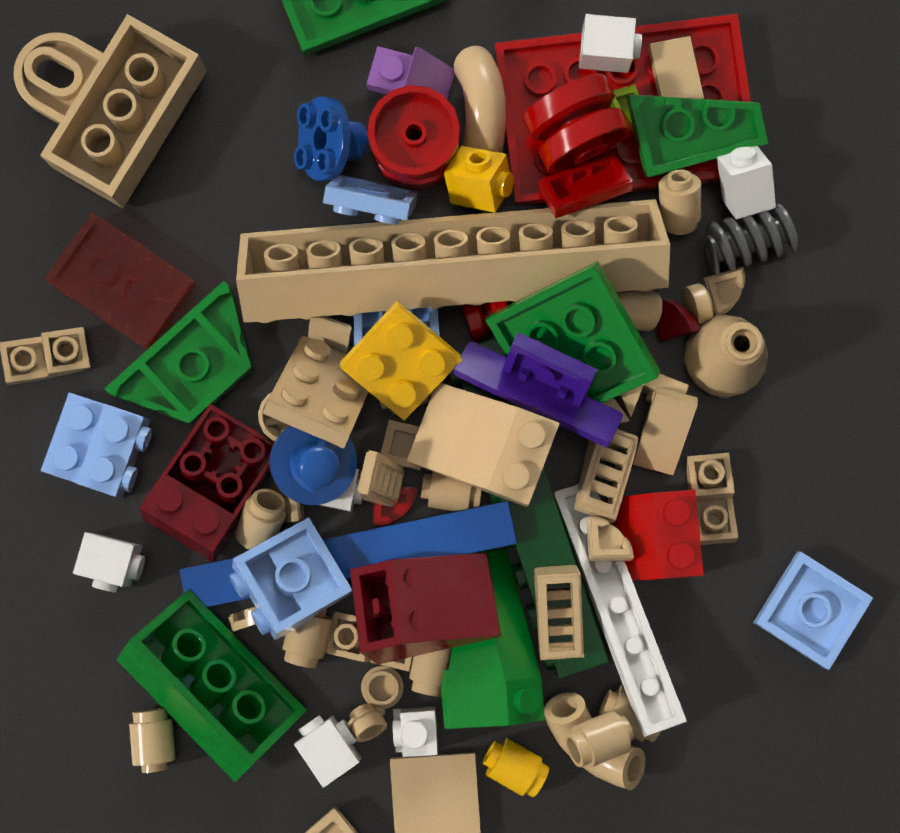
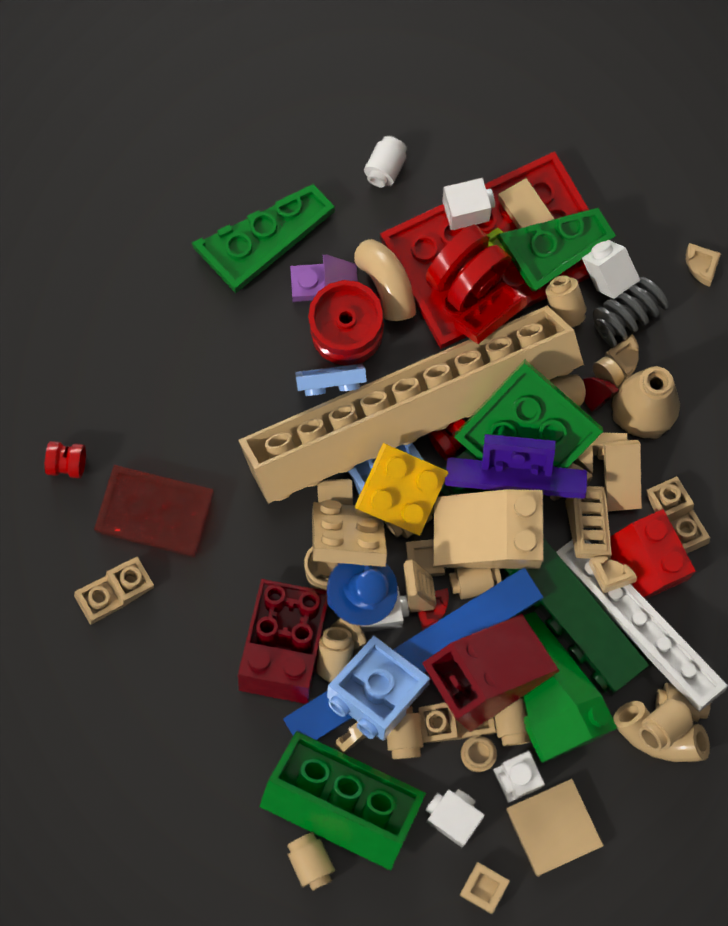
camera: 20 degrees left, 10 degrees down
tan brick [14,14,207,208] -> none
light blue plate [41,392,152,498] -> none
white brick [73,532,145,593] -> none
green wing [105,281,253,425] -> none
blue plate [294,97,368,181] -> none
tan plate [346,703,387,742] -> none
yellow brick [444,146,514,213] -> none
yellow brick [483,737,549,797] -> none
tan slope [534,565,584,660] -> none
none -> red wheel [44,441,86,479]
none -> tan tile [686,243,721,286]

